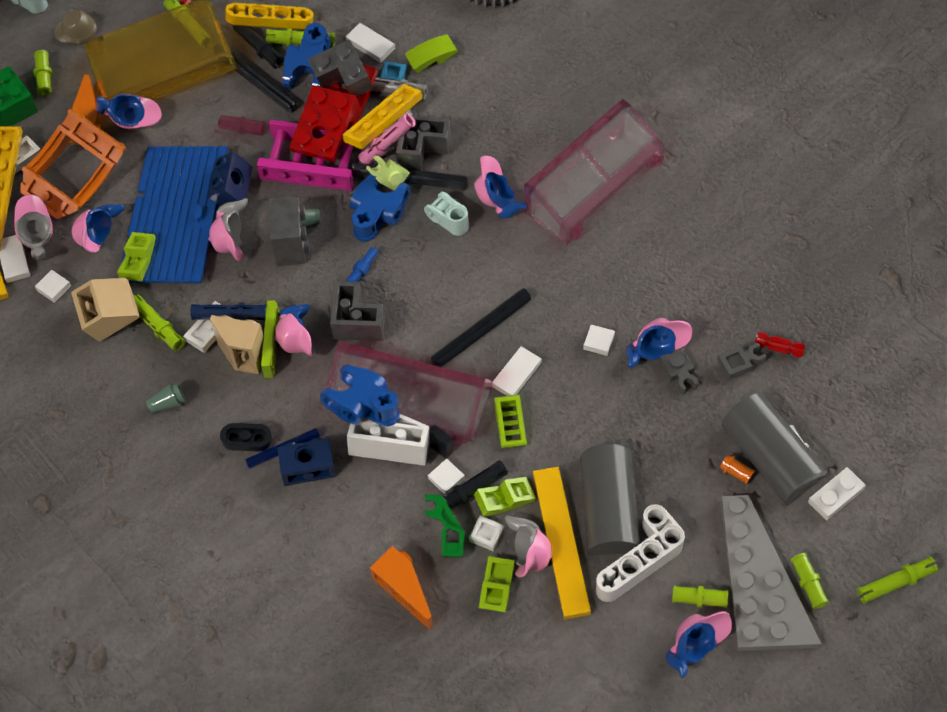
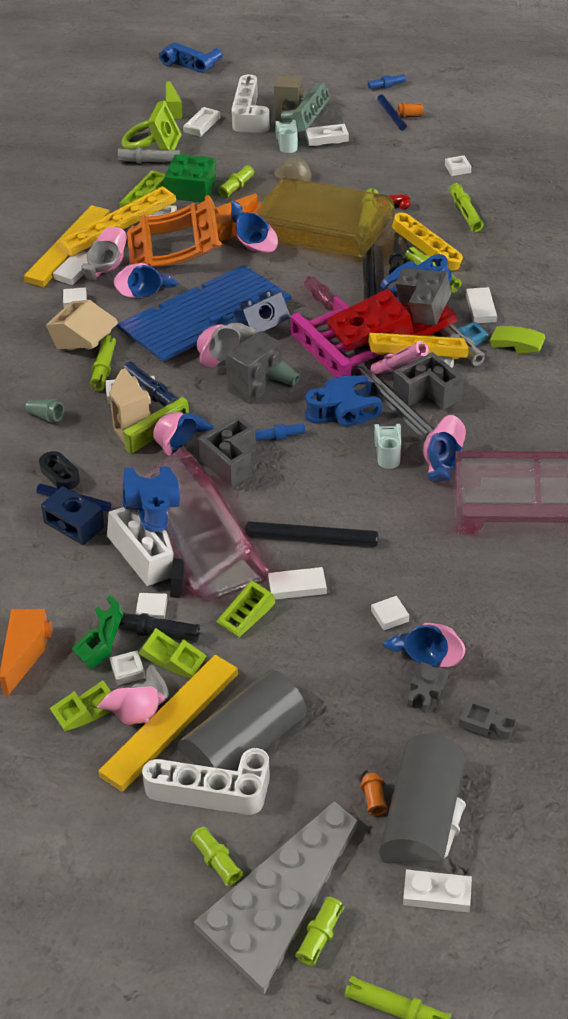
camera: 45 degrees right, 15 degrees down
lime slope [117,232,156,281] -> none
yellowish green plate [366,155,410,191] -> none
blue hair [666,612,732,678] -> none
red axle [755,332,805,358] -> none

